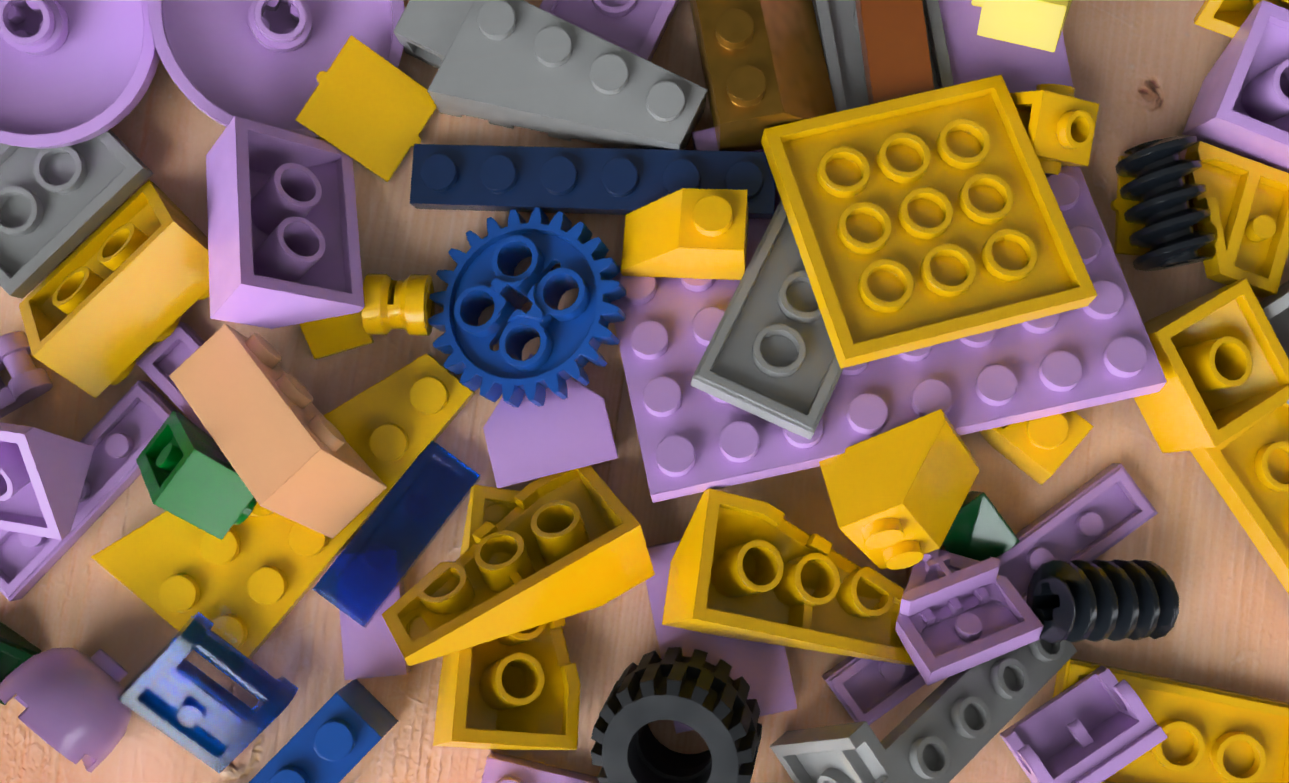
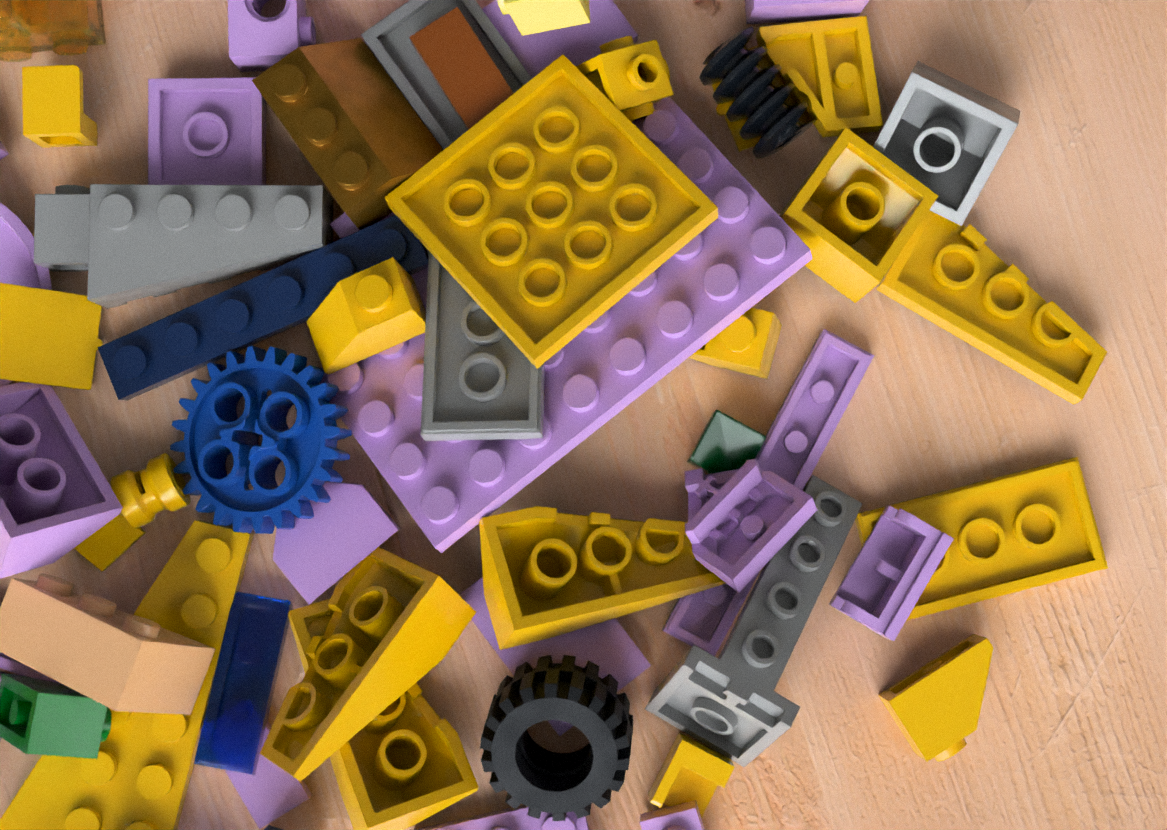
camera: 25 degrees left, 0 degrees up
yellow slope [819,409,979,570] -> none
black piece [1026,559,1179,643] -> none

